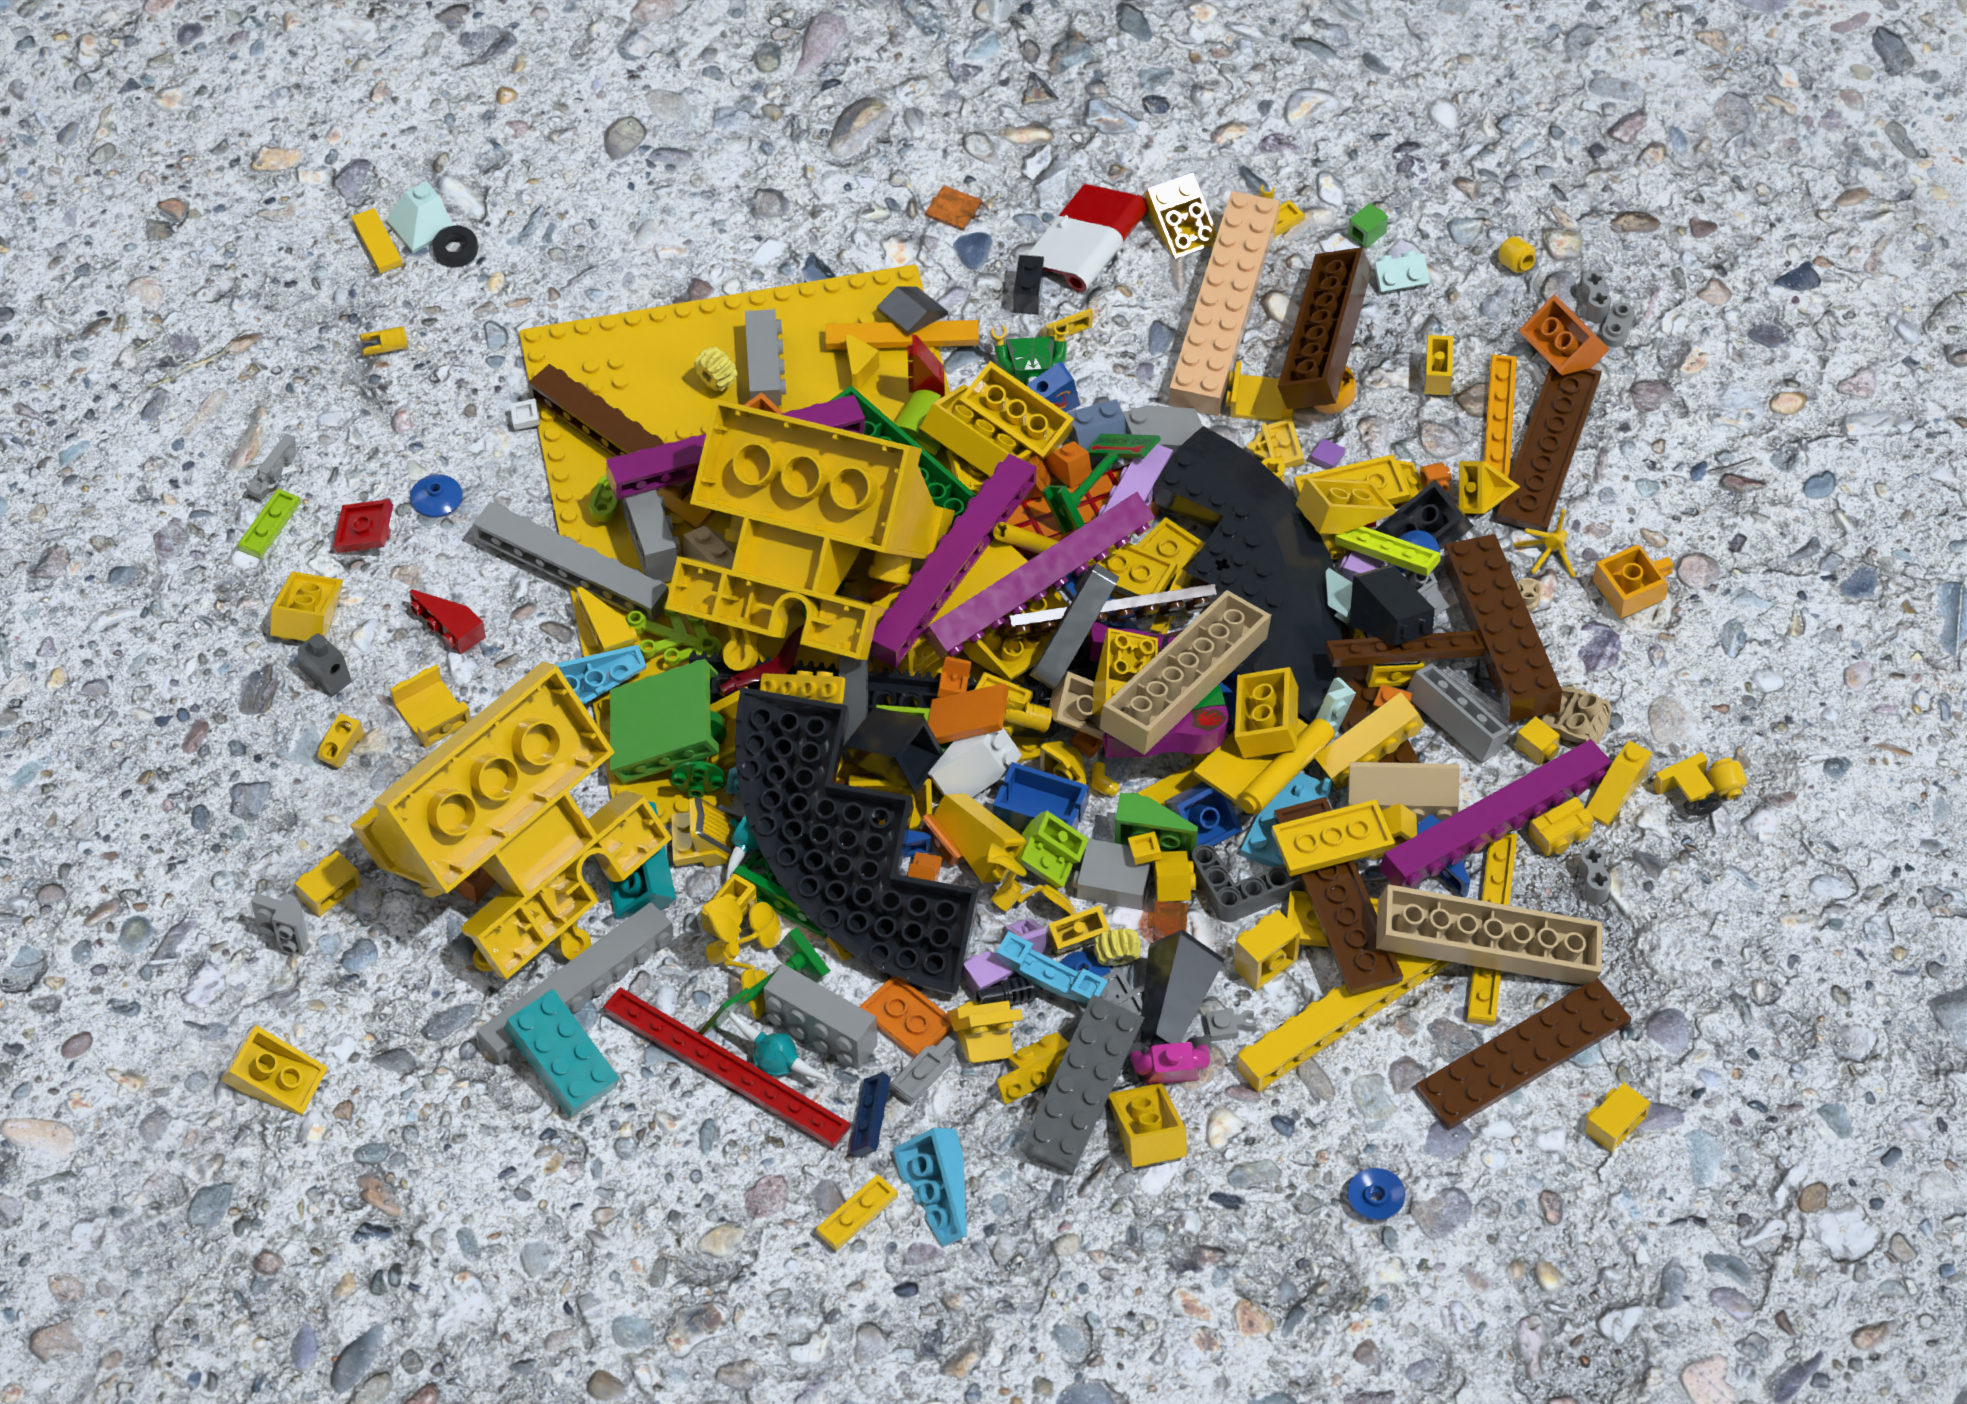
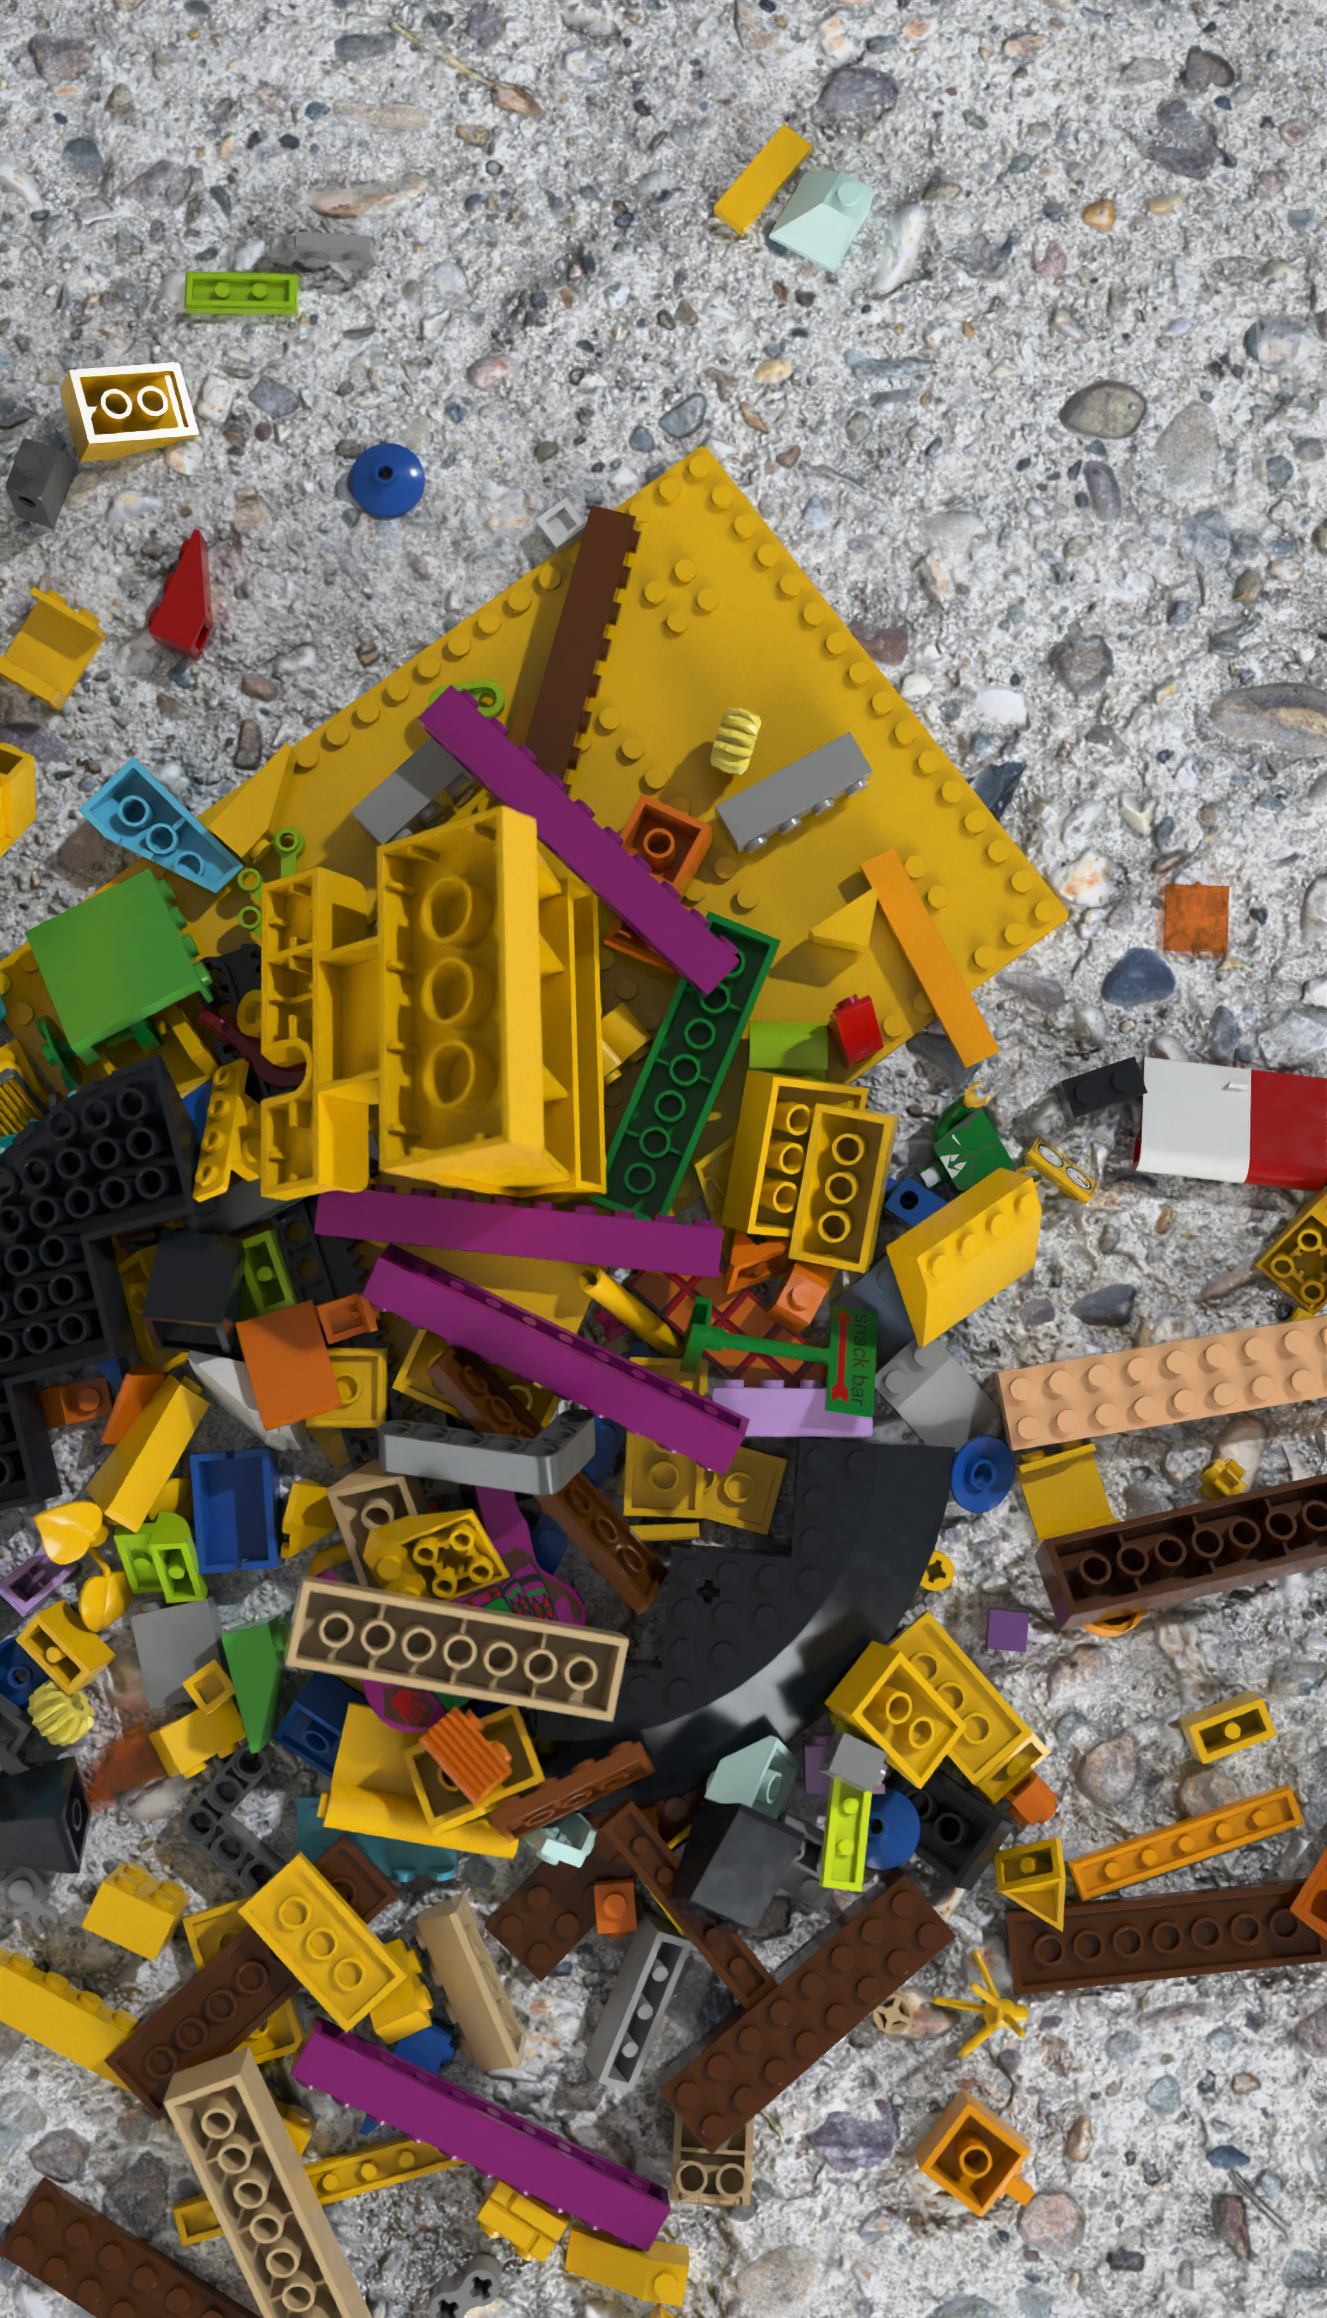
camera: 65 degrees right, 30 degrees up
red hinge [333,499,393,553] -> none
yellow hinge [359,326,408,356] -> none
black tyre [433,225,478,267] -> none
light grey brick [473,502,669,622] -> none
slope [877,286,948,335] -> none
yellow hinge [1004,697,1052,732] -> none
yellow slope [1246,417,1305,468] -> none
yellow brick [1315,692,1425,790] -> none
yellow brick [1515,716,1560,766] -> none
none -> orange brick [419,1706,513,1807]
none -> dark orange plate [489,1741,656,1843]
none -> light grey brick [818,1732,887,1792]
none -> yellow slope [886,1167,1042,1347]
none -> blue dish [950,1435,1014,1513]
none -> yellow gear [1197,1457,1247,1501]

